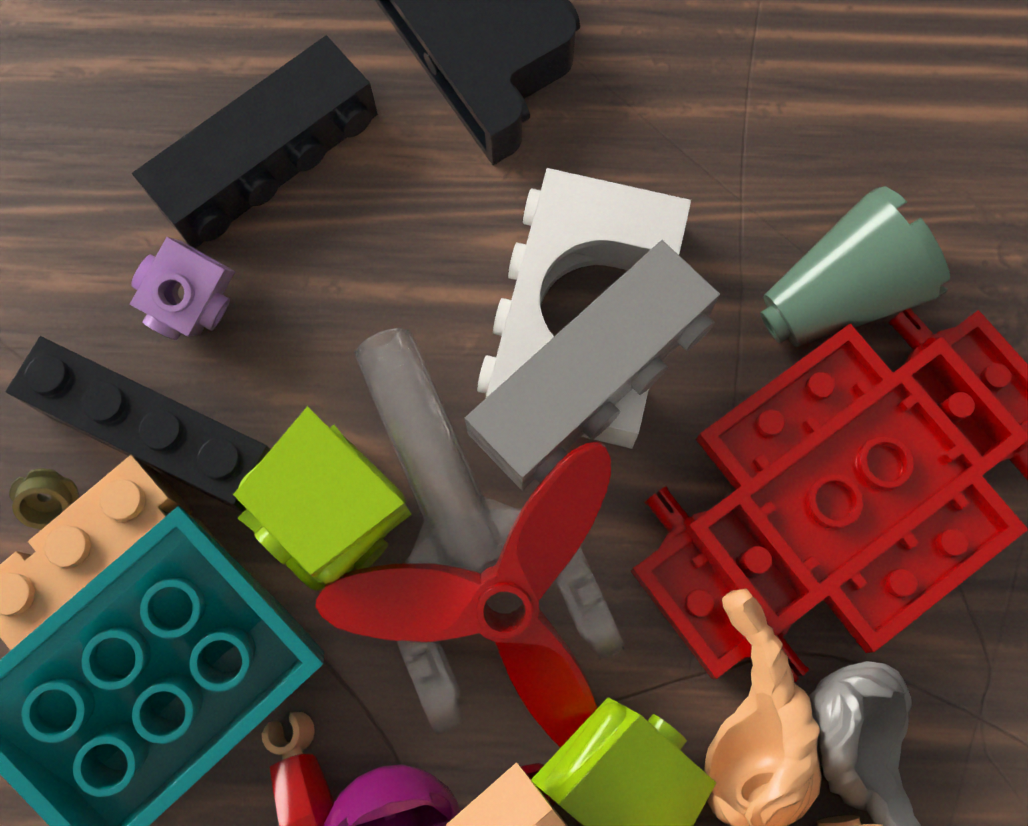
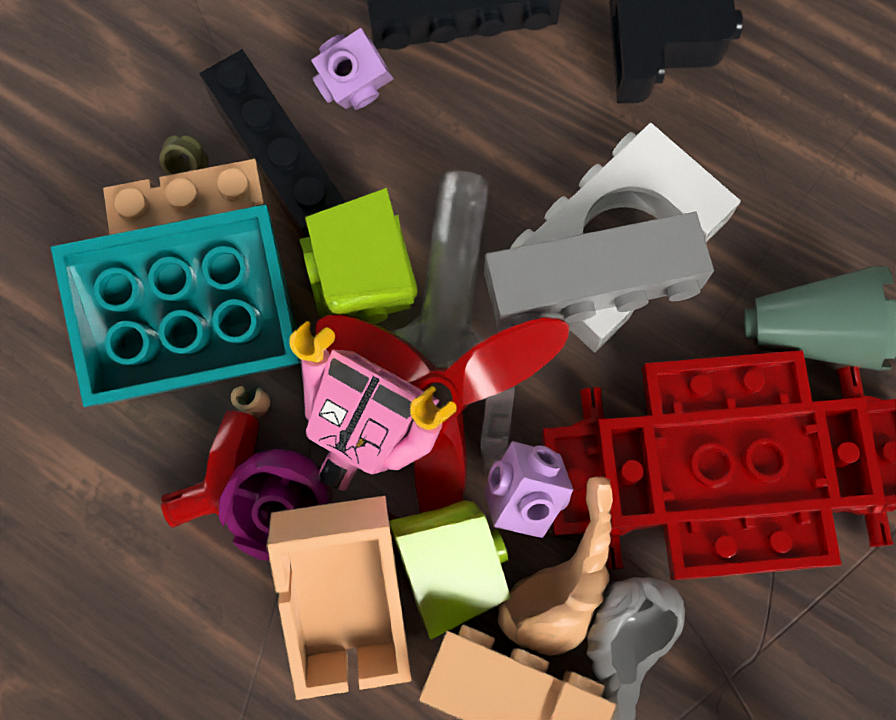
camera: 30 degrees right, 0 degrees up
none -> bright pink torso [289,321,457,491]
none -> lavender brick [484,441,573,538]

